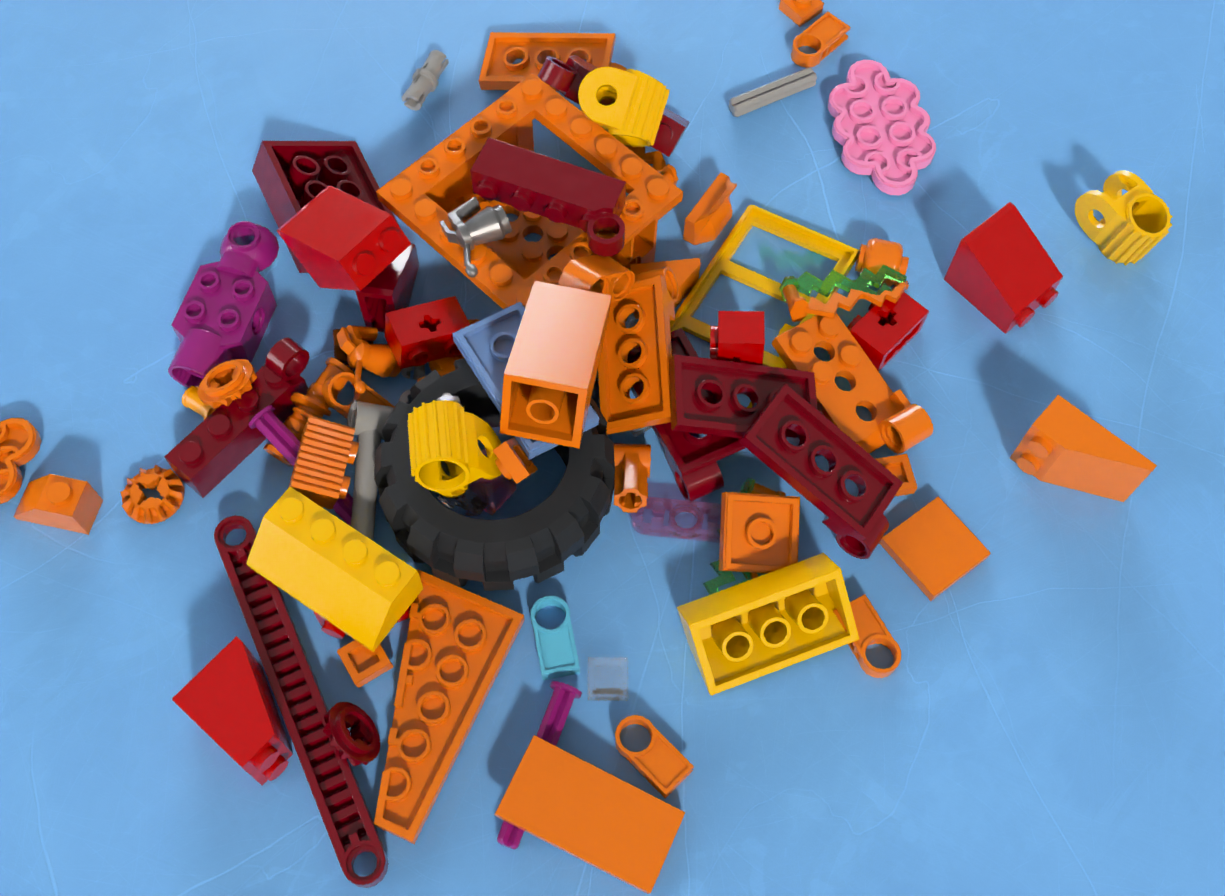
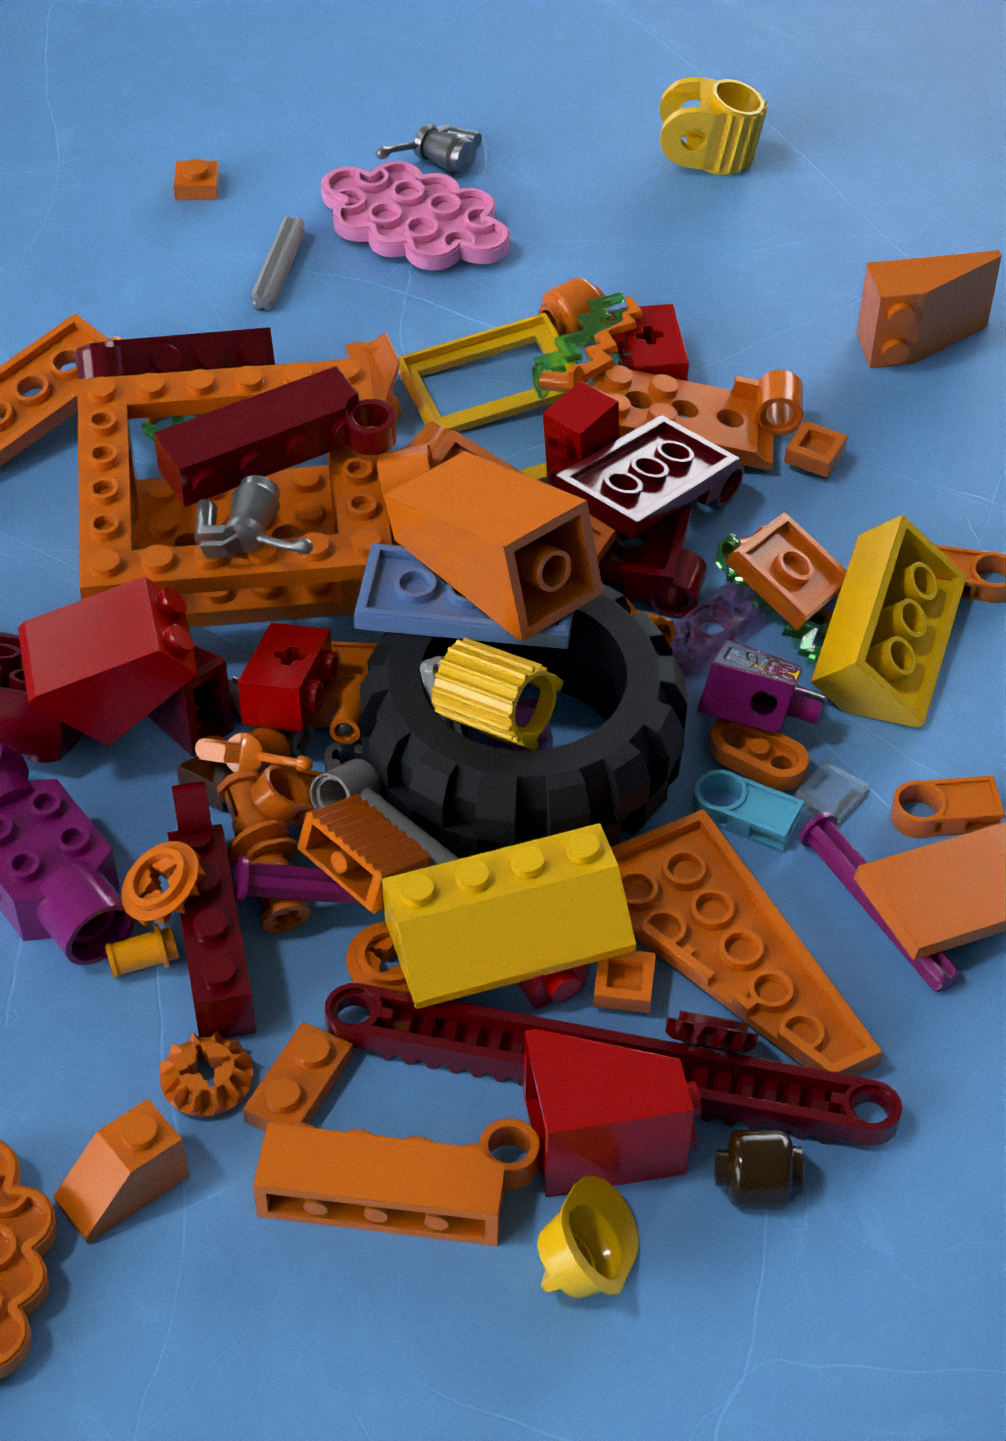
camera: 50 degrees left, 15 degrees down
orange plate [493,437,538,484] -> none
yellow piece [578,67,670,147] -> none
dark red hinge [739,384,903,559] -> none
orange piece [791,11,851,68] -> none
orange tile [879,496,991,601] -> none
red slope [944,202,1063,334] -> none
none -> orange plate [243,1021,354,1131]
none -> orange hinge [253,1118,540,1246]
none -> flat silver piece [376,123,482,173]
none -> yellow piece [537,1175,639,1298]
none -> magenta torso [697,639,826,733]
none -> orange plate [709,718,809,791]
none -> dark brown head [714,1129,803,1209]

